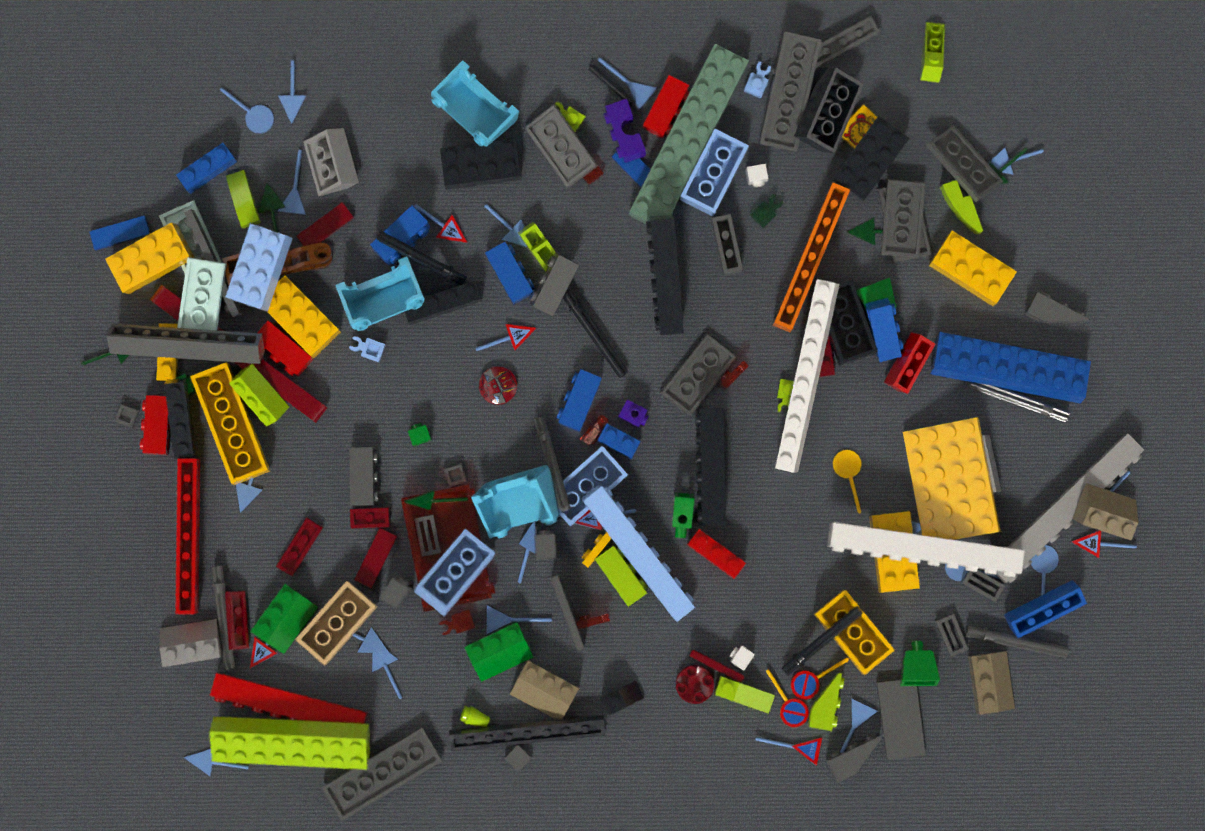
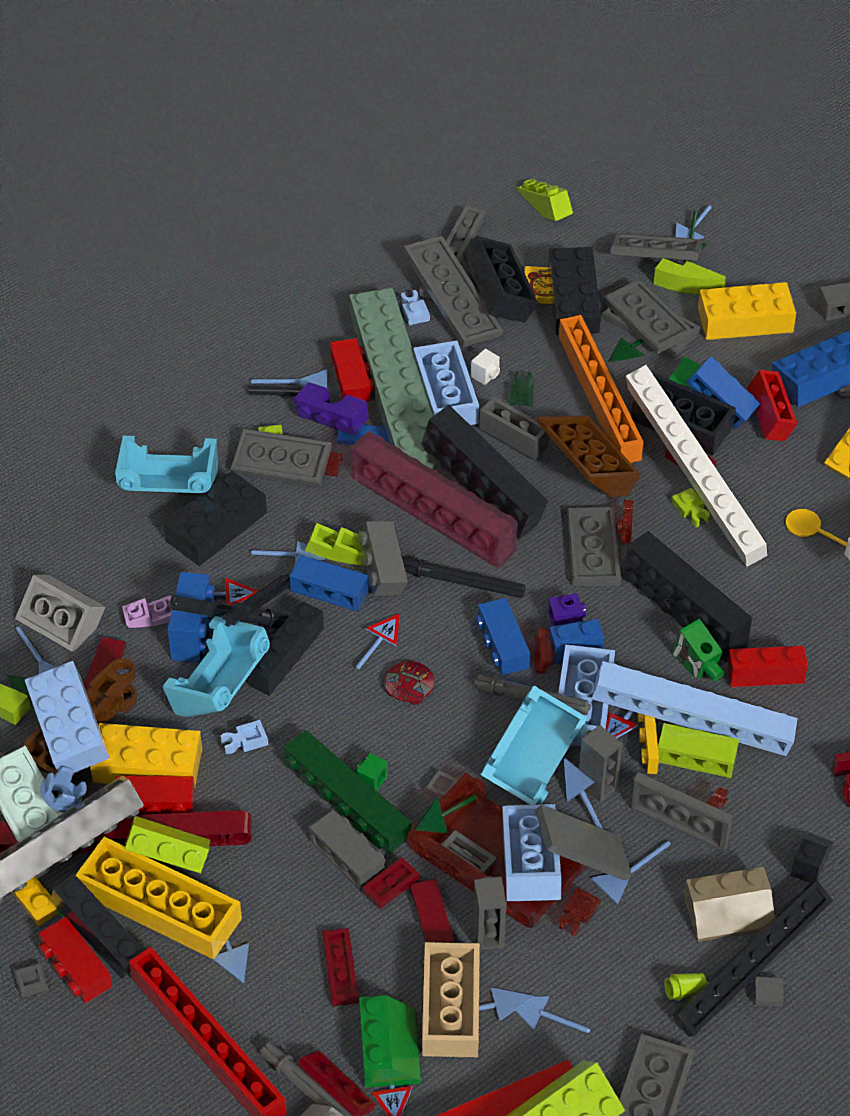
camera: 35 degrees left, 35 degrees down
green slope [464,622,534,682] -> none
none -> medium blue piece [40,767,87,812]
none -> lavender slope [122,595,172,628]
none -> black axle [222,574,290,627]
none -> dark green brick [283,730,412,854]
none -> clear pink brick [351,431,517,569]
none -> dark grey tile [535,805,632,881]
none -> reddish brown slope [536,415,640,497]

